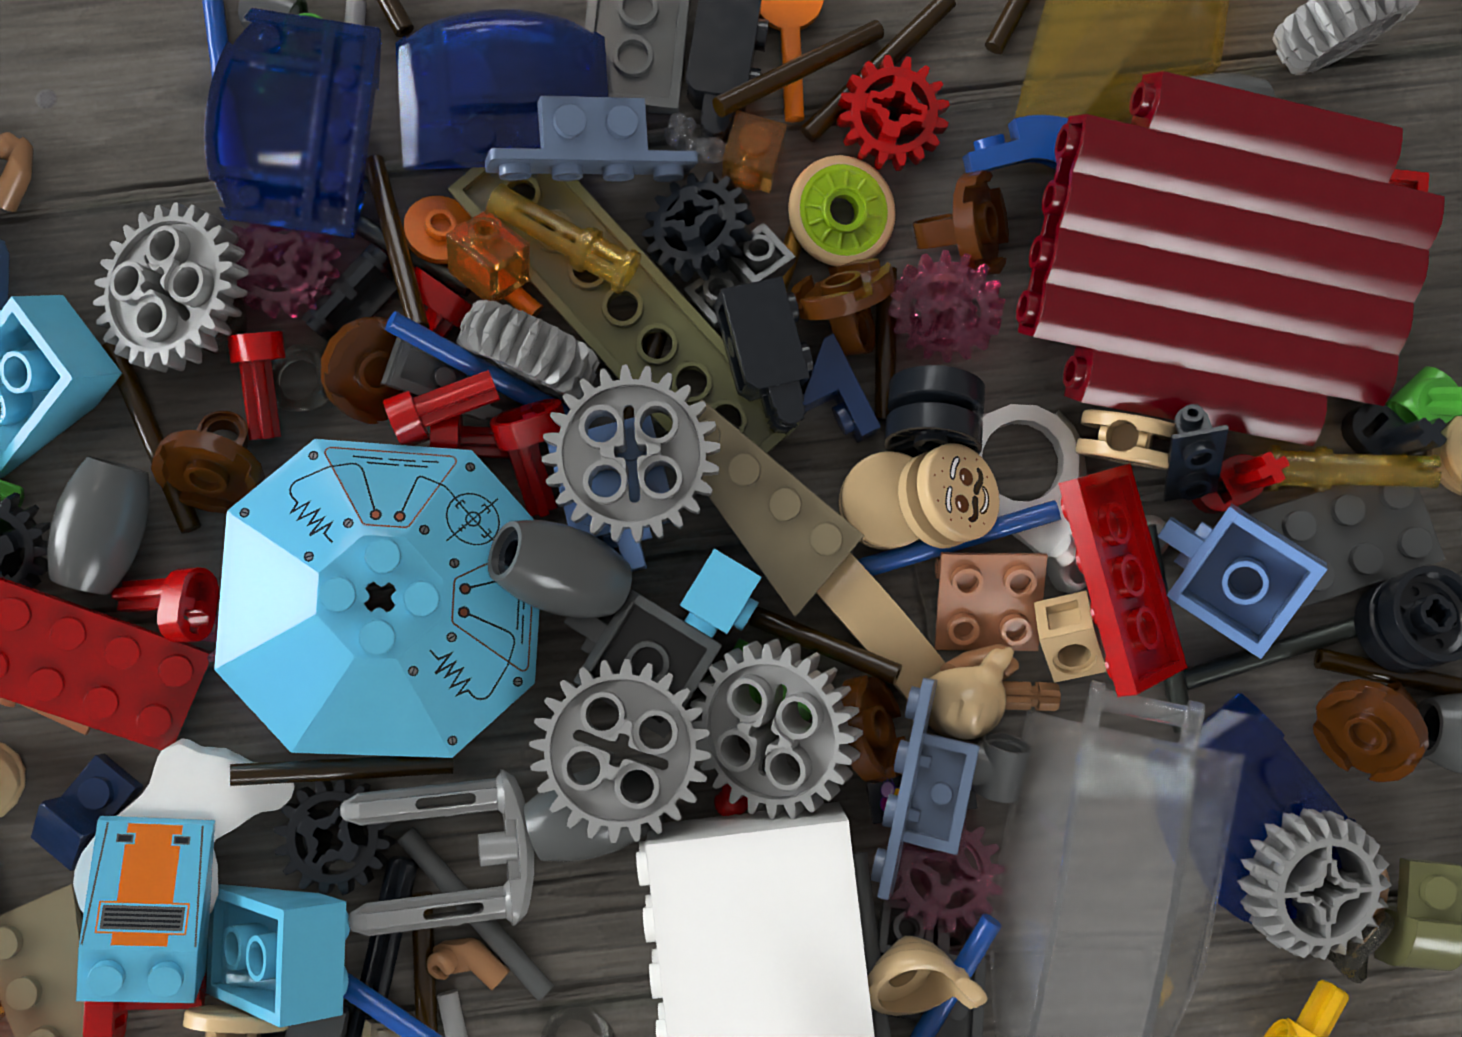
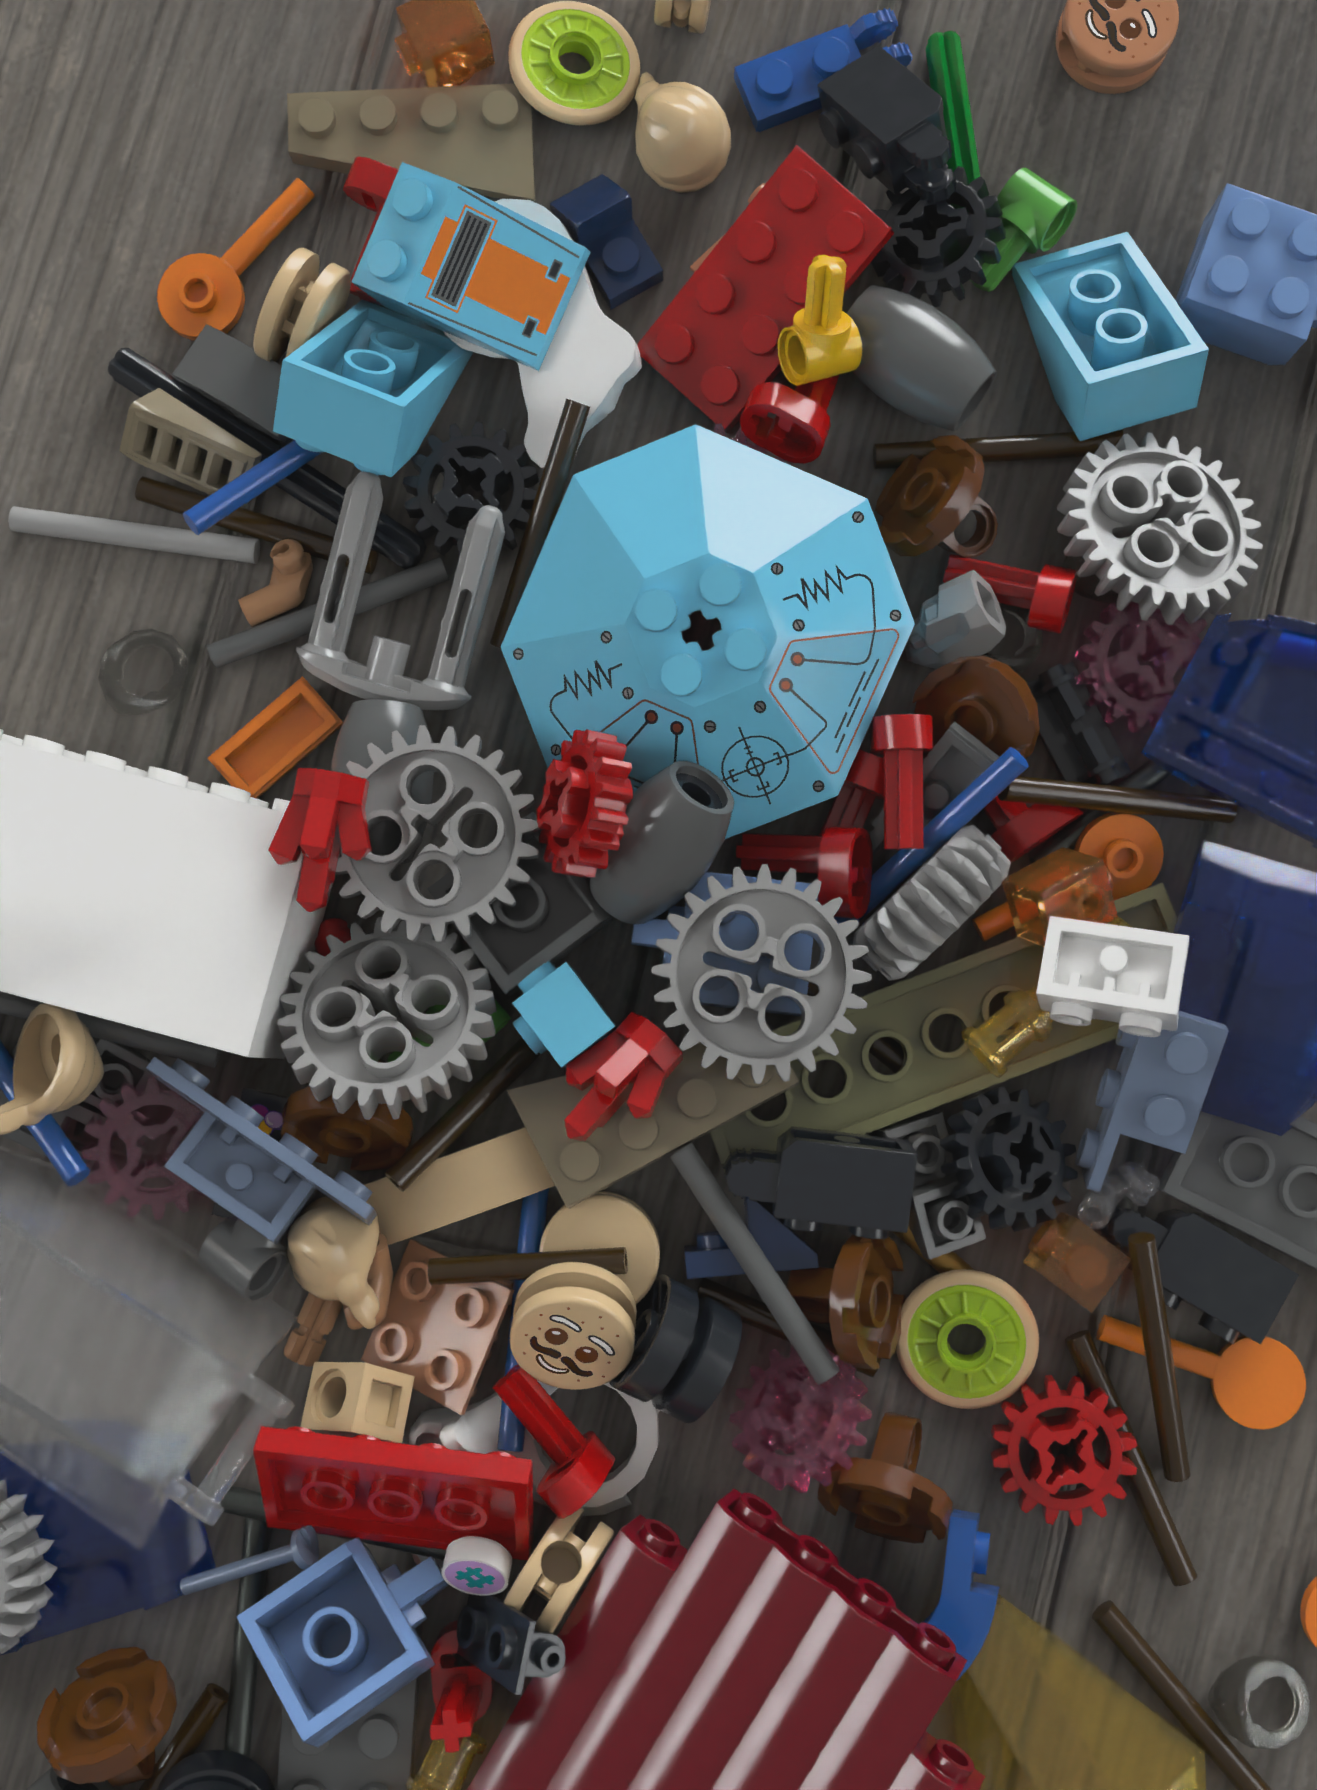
camera: 120 degrees right, 0 degrees up
none -> sand blue piece [180,1525,319,1595]
none -> orange tile [208,676,343,799]
none -> red rock [268,768,372,912]
none -> dark brown piece [428,1247,628,1285]
none -> tile [441,1536,513,1596]
none -> red piece [493,1364,616,1519]
none -> red gear [537,729,633,878]
none -> red rock [564,1012,683,1142]
none -> dark grey bar [670,1143,840,1385]
none -> yellow axle [777,254,862,386]
none -> light grey rock [904,570,1006,669]
none -> white bracket [1036,916,1189,1037]

